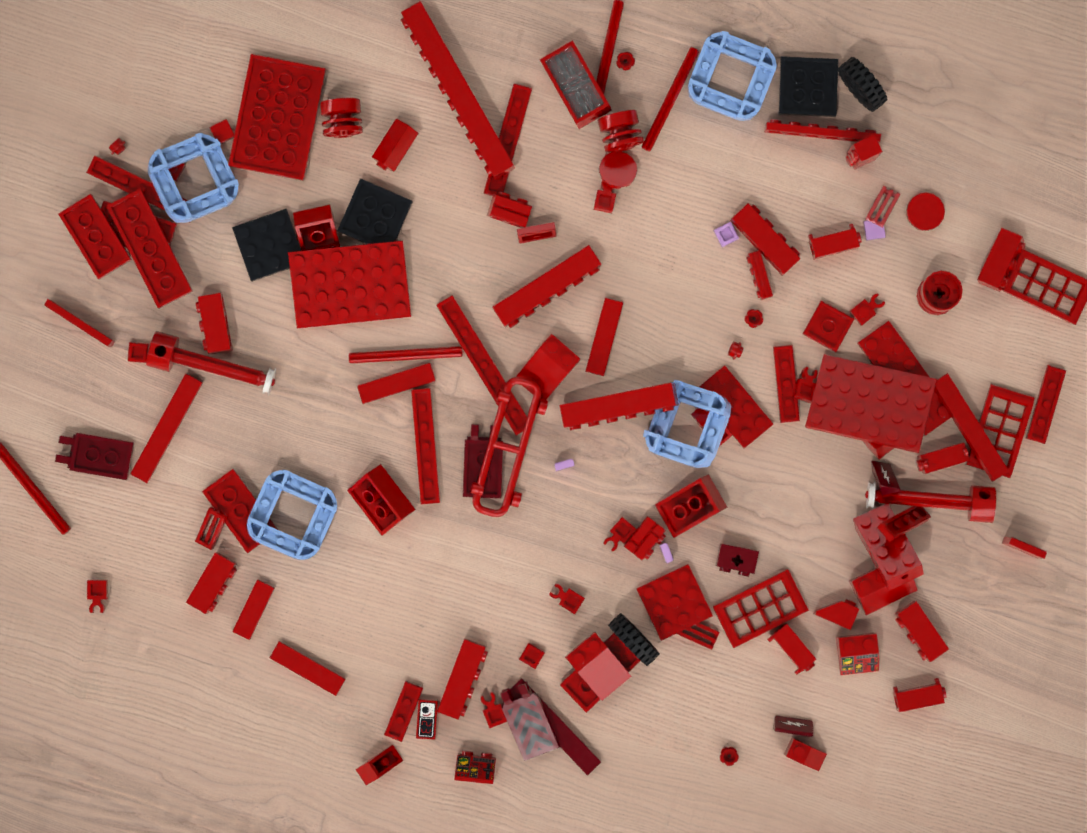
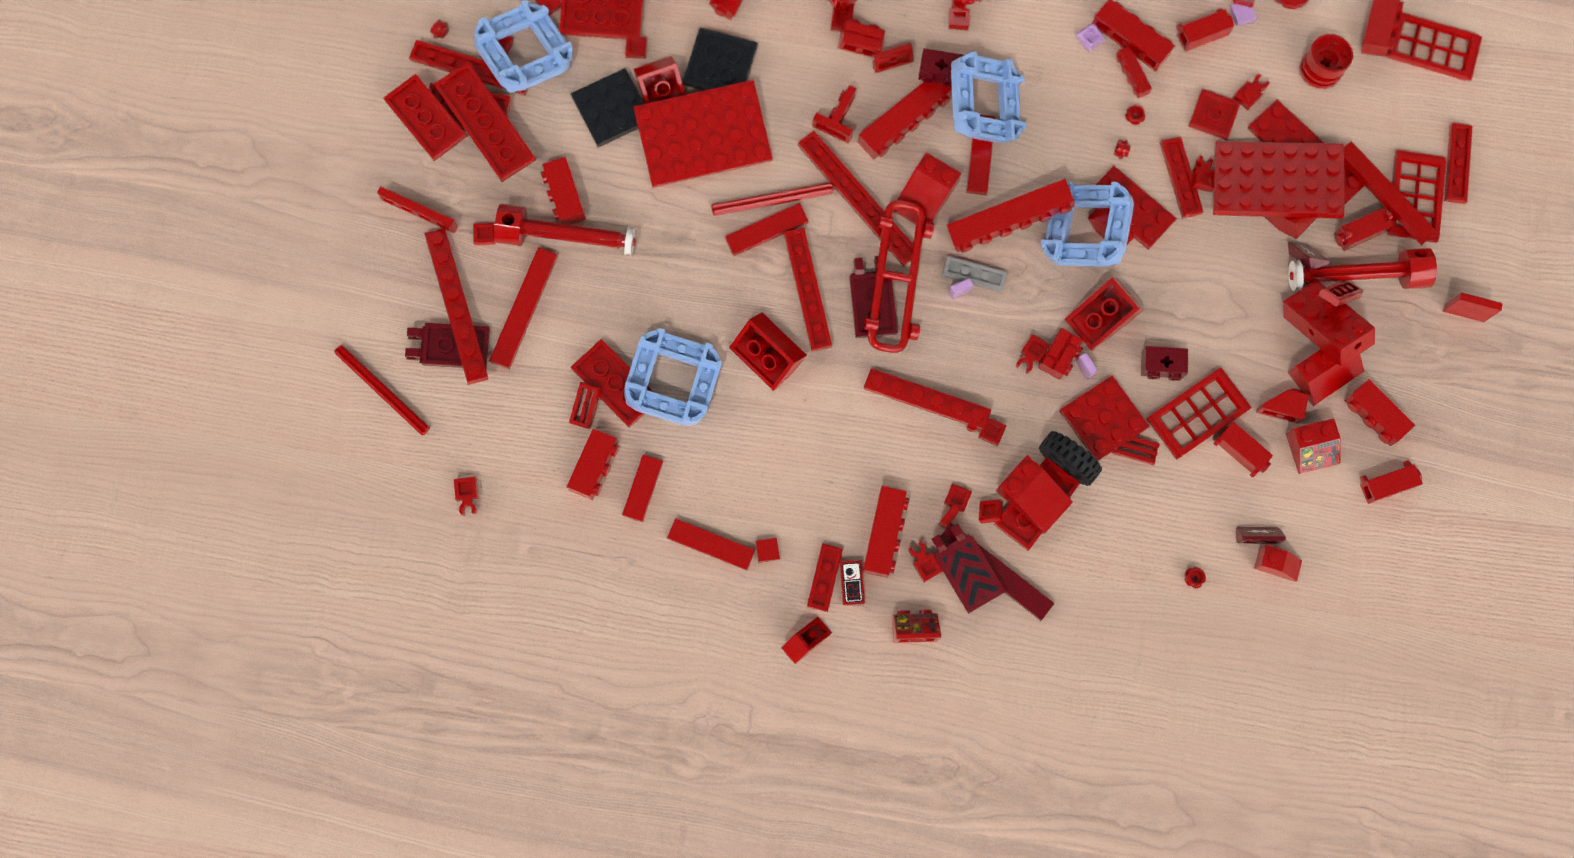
camera: 10 degrees left, 10 degrees down
none -> red plate [424,228,489,385]
none -> red tile [625,37,647,59]
none -> red tile [755,538,780,563]
none -> red bracket [812,85,857,144]
none -> red plate [864,368,991,431]
none -> dark red brick [918,48,964,87]
none -> red tile [939,504,960,529]
none -> light grey tile [941,255,1008,293]
none -> light blue plate [951,52,1026,143]
none -> red tile [978,499,1003,524]

